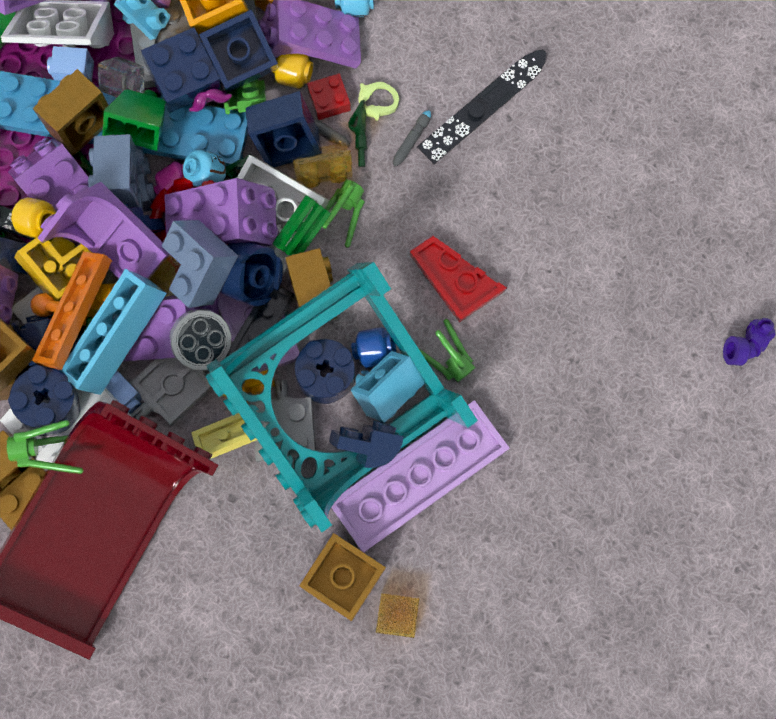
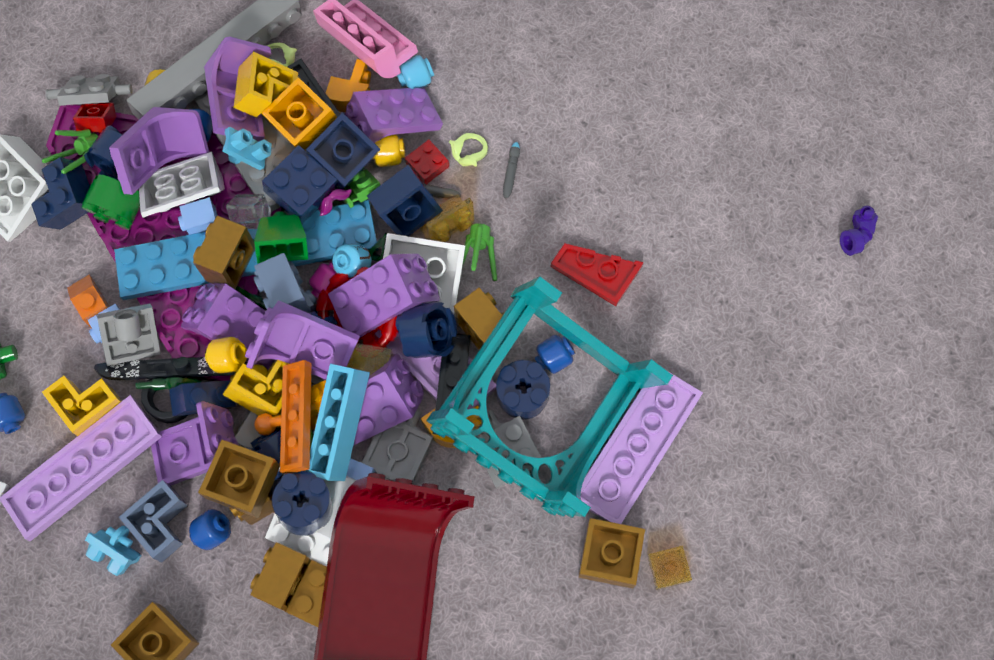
camera: 15 degrees left, 5 degrees down
bright green plant [7,420,83,474] -> none
sand blue brick [162,220,238,308] -> none
tile [170,309,231,370] -> none
light yellow plate [191,413,257,459] -> none
green tile [272,195,331,256] -> none
dark blue brick [329,420,404,468] -> none
dark green hand [348,100,367,167] -> none
medium azure brick [351,351,425,423] -> none
black piece [417,49,547,164] -> none
bright green plant [418,319,476,382] -> none

